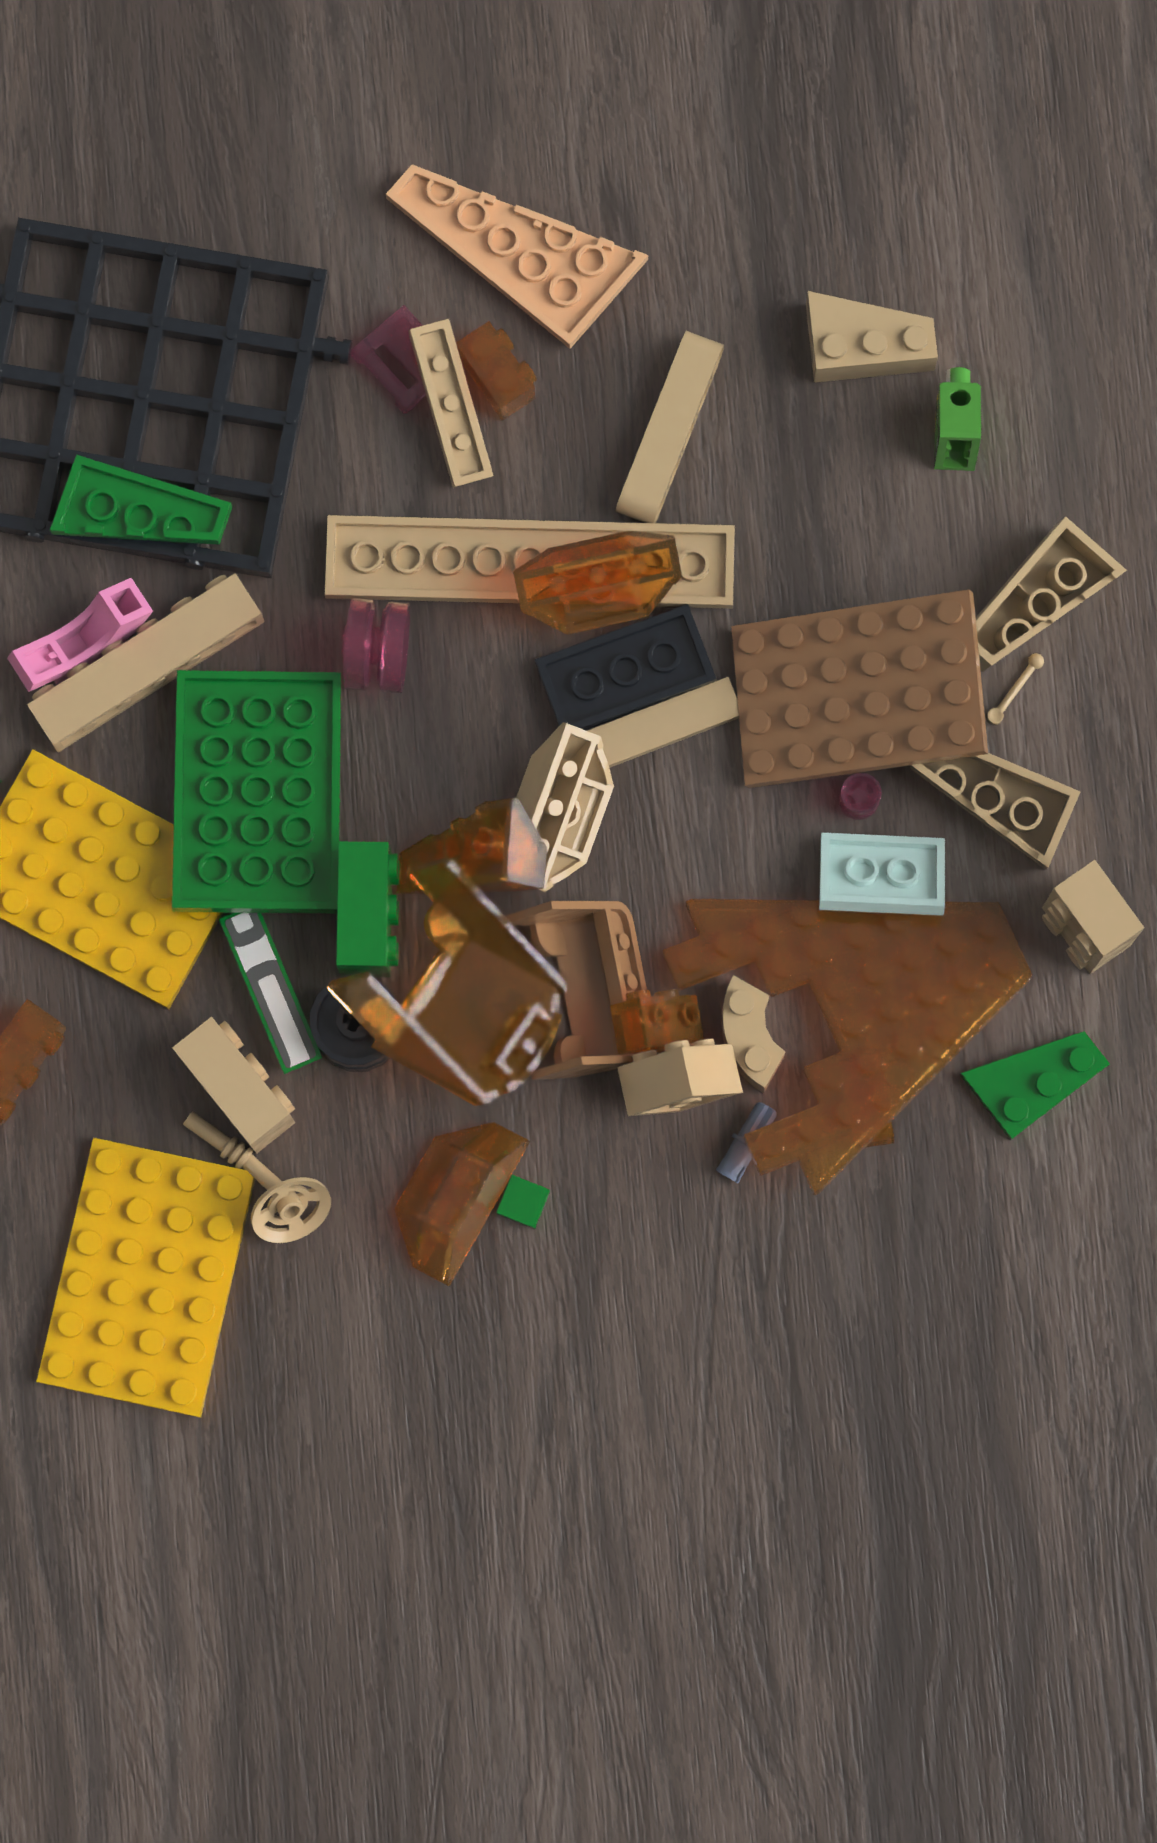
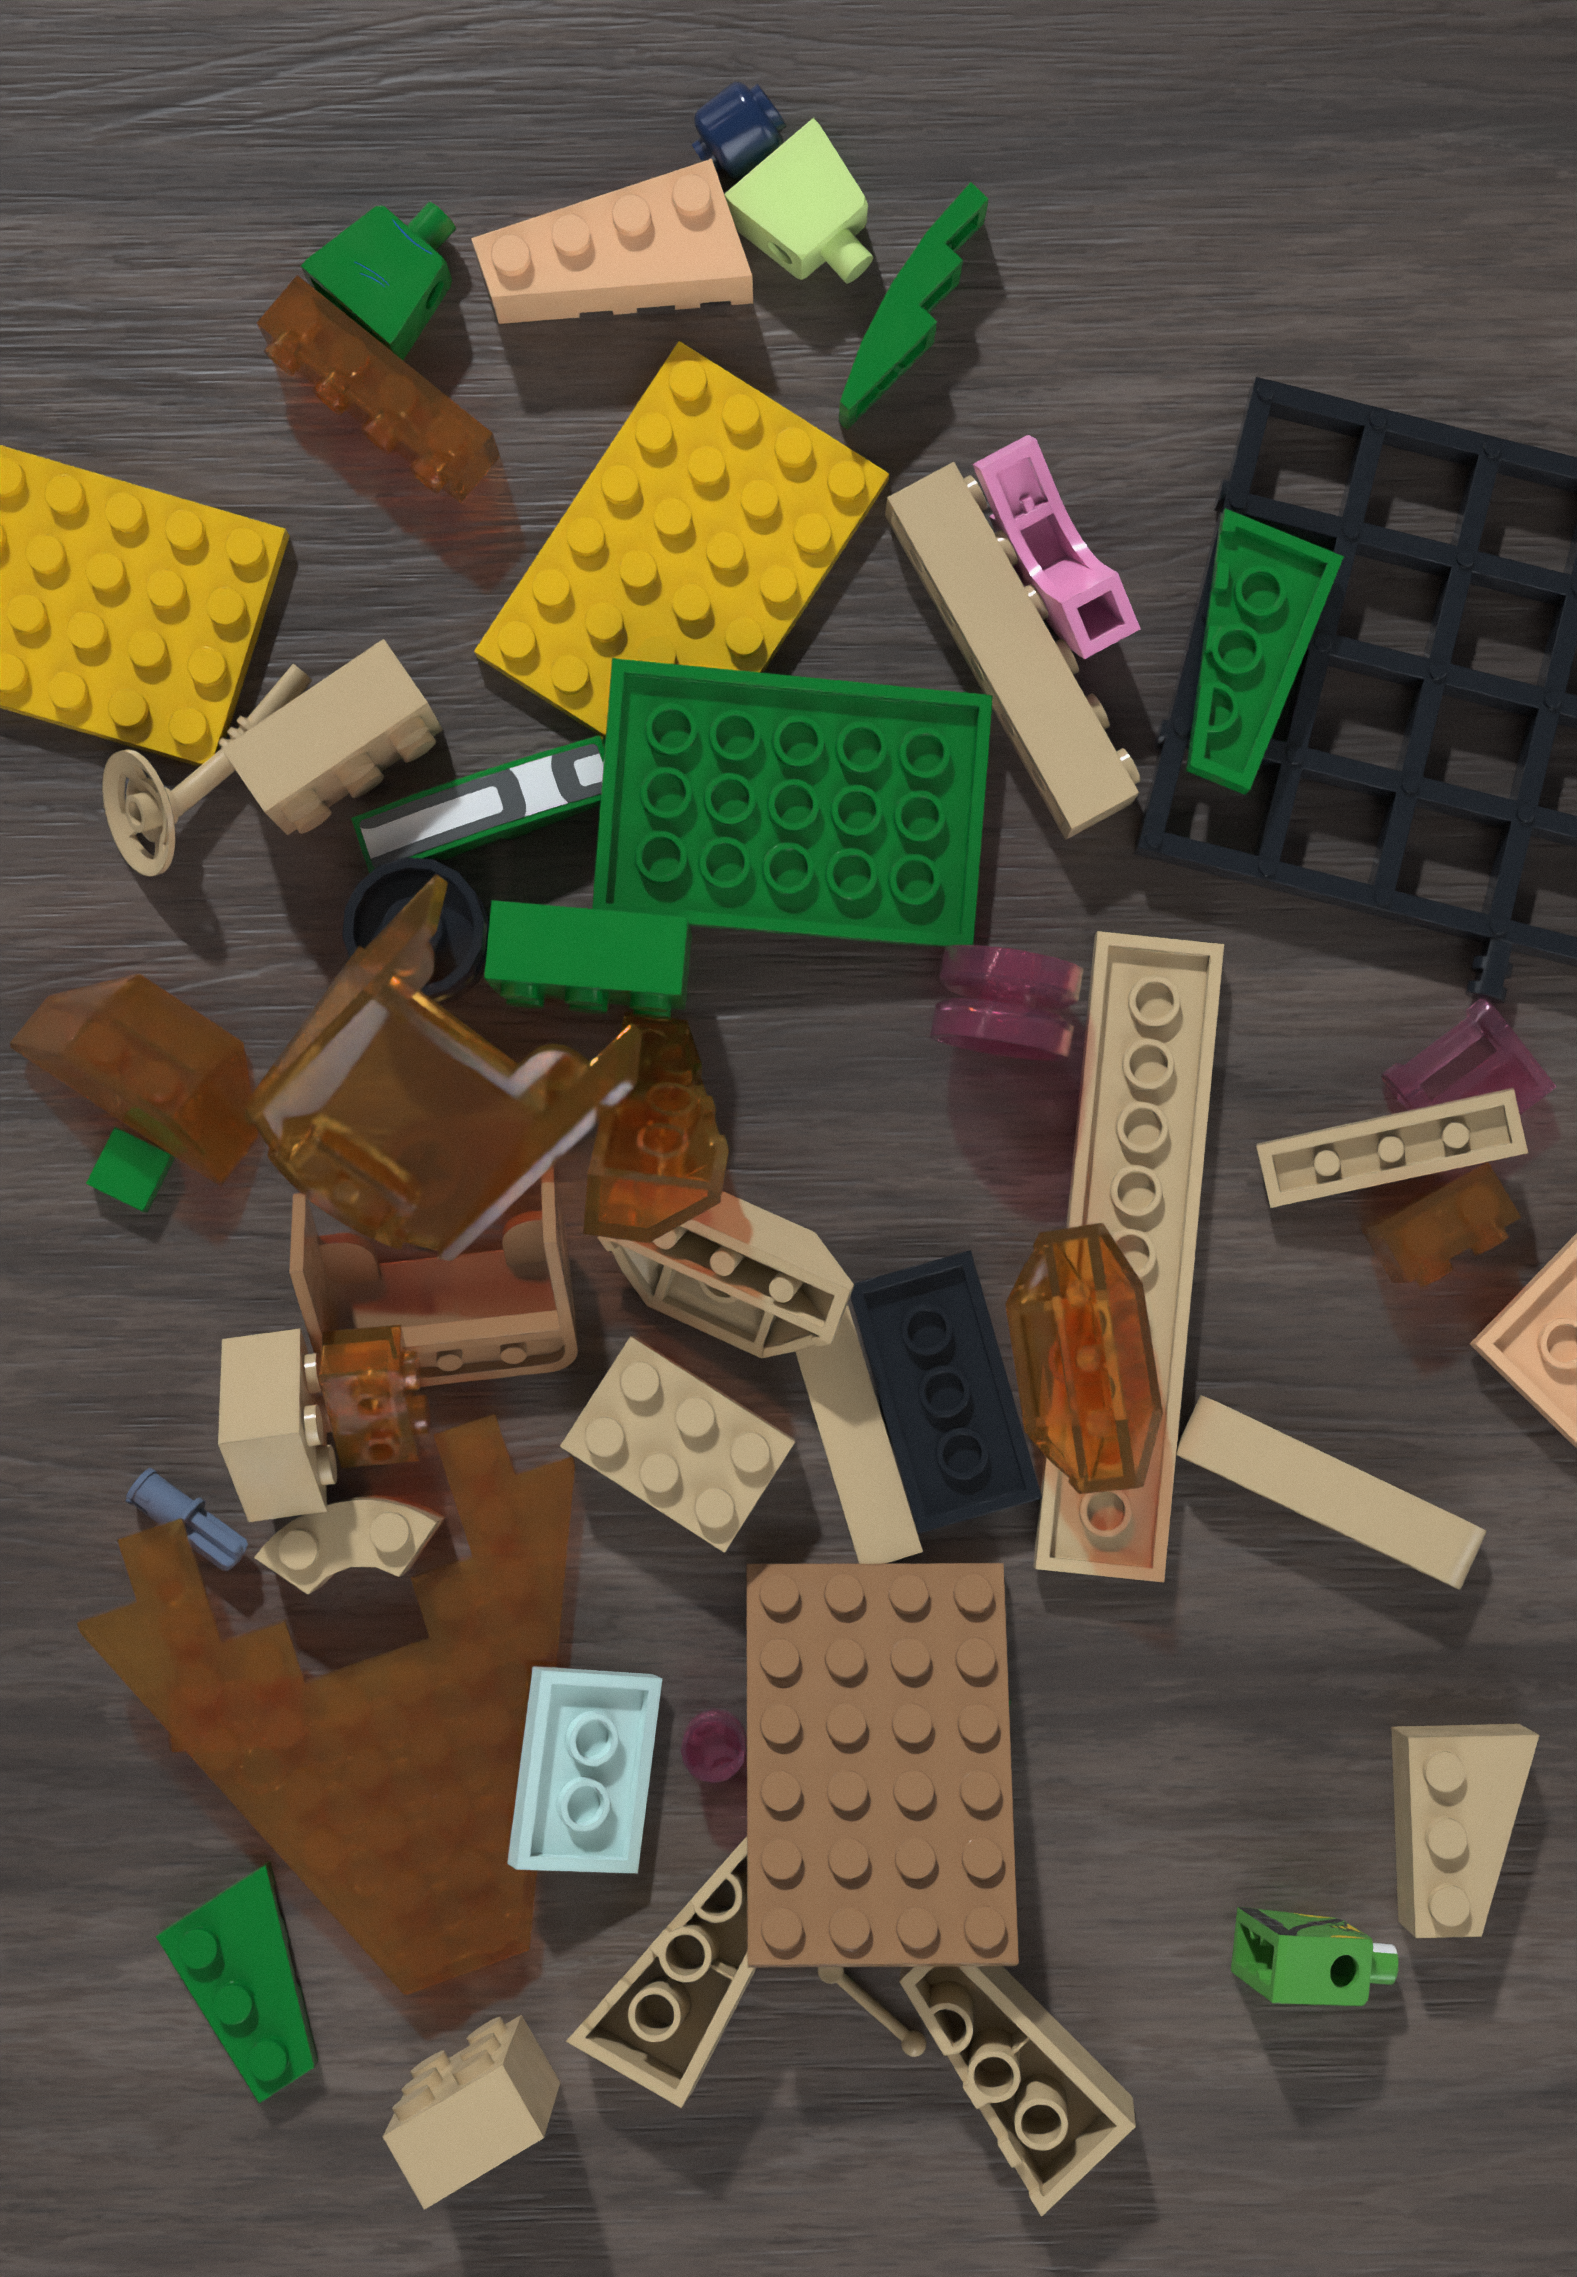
camera: 90 degrees right, 5 degrees up
none -> tan brick [560,1336,795,1553]

